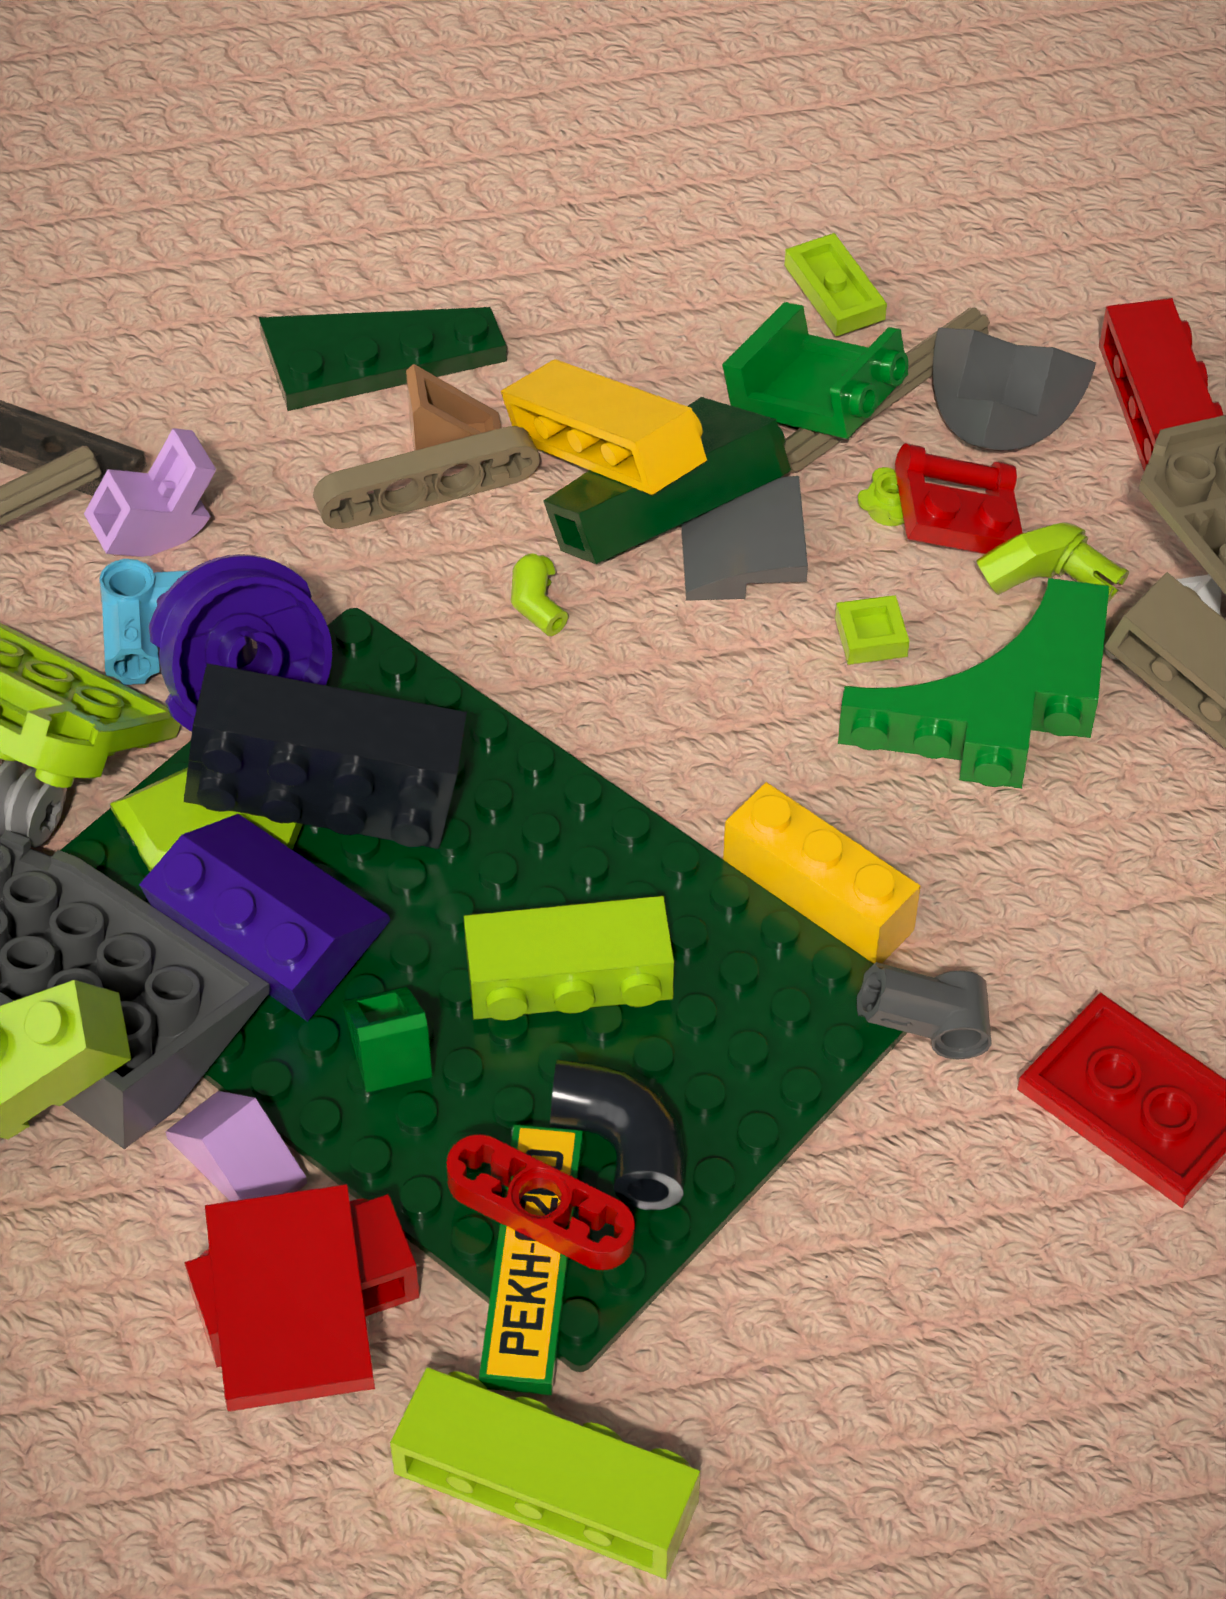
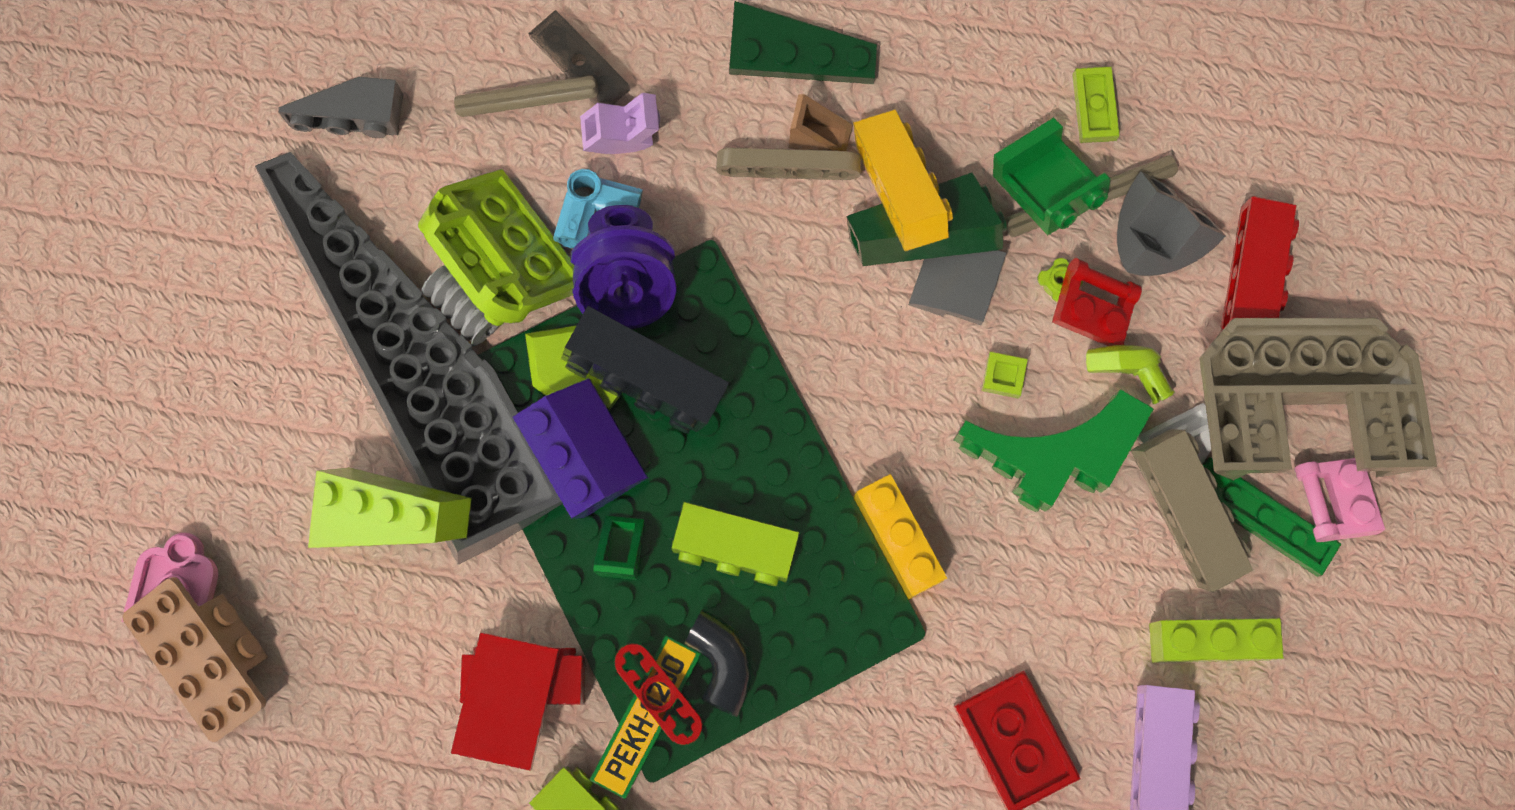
camera: 20 degrees right, 25 degrees up
lavender slope [165,1091,307,1201] -> none
lime arm [511,553,568,637] -> none
dark grey piece [857,962,992,1060] -> none

